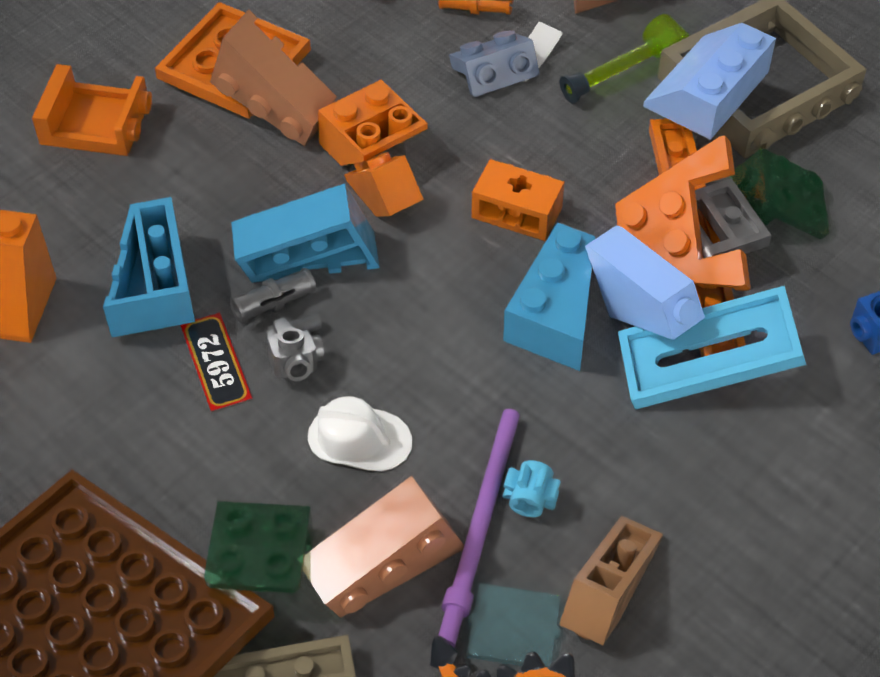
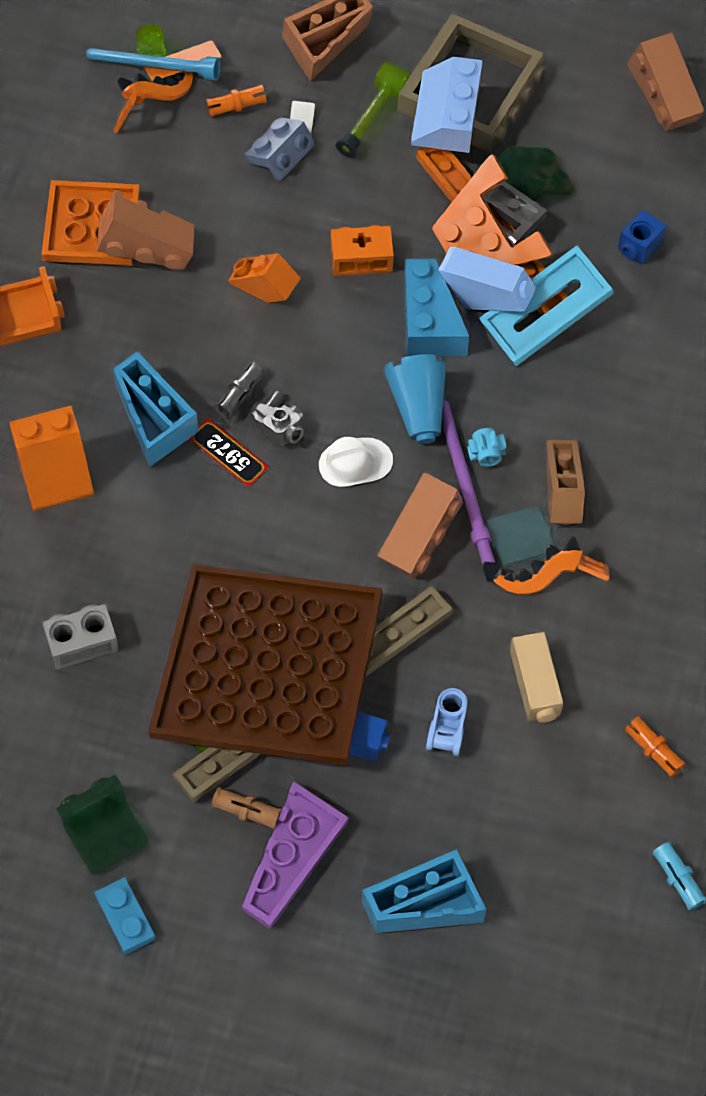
camera: 30 degrees left, 10 degrees up
clear green bracket [204,501,314,593] -> none
dark azure wedge [231,183,380,282] -> none
orange slope [318,79,428,166] -> none
none -> dark azure cone [384,354,446,444]

